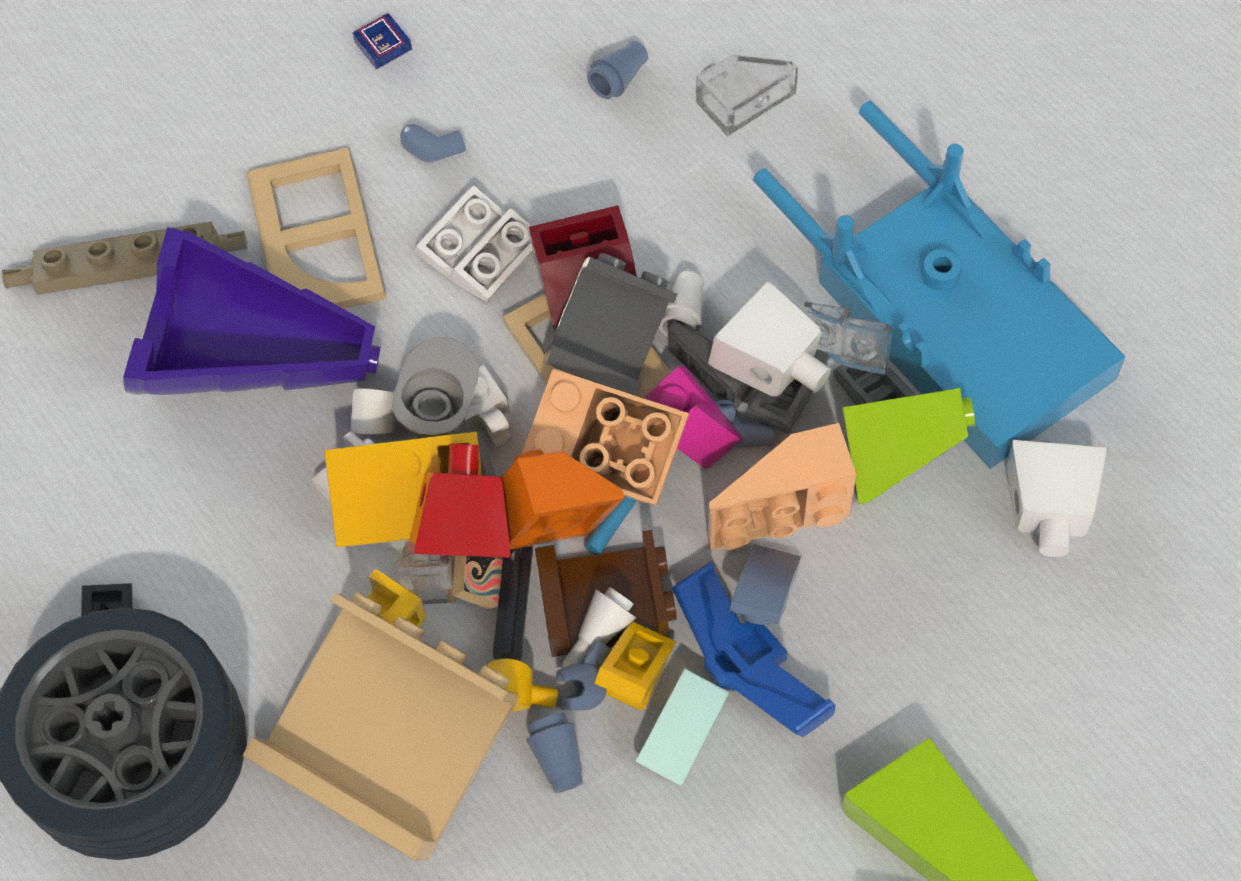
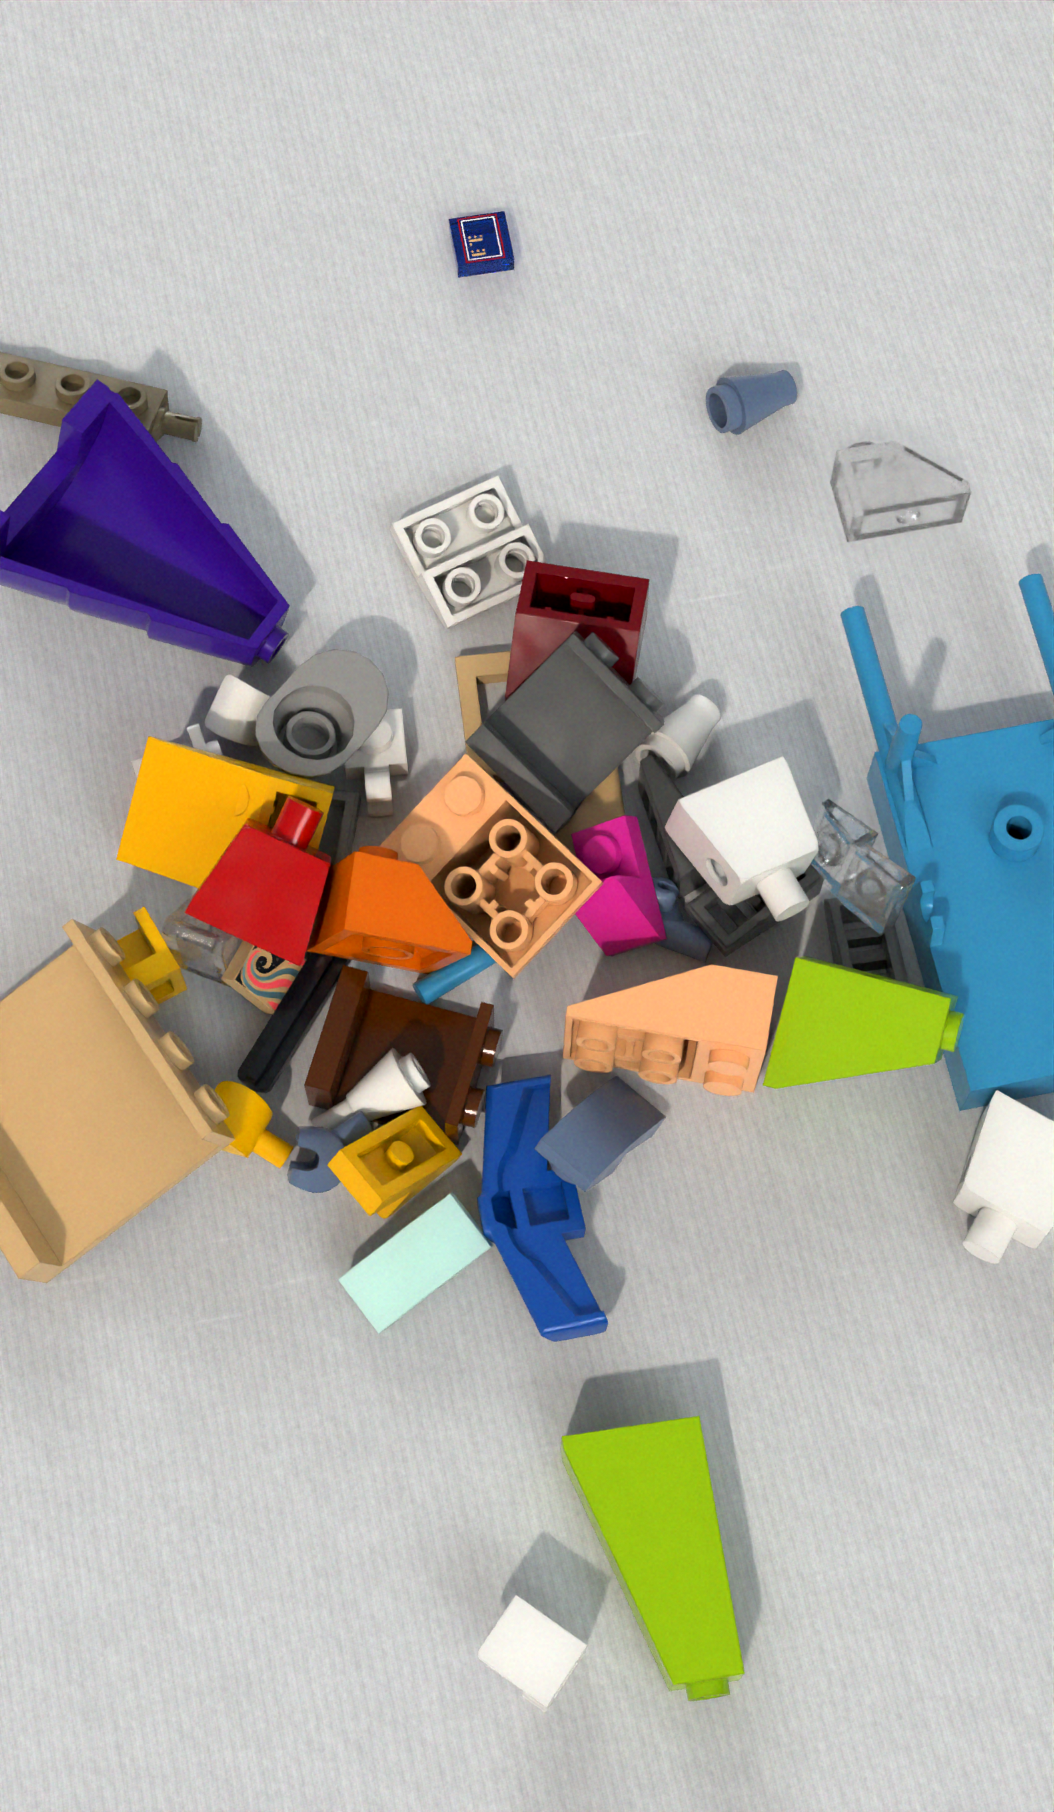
camera: 20 degrees right, 5 degrees up
tan window [247,148,386,309] -> none
sand blue arm [400,124,466,163] -> none
sand blue cone [526,713,583,793] -> none

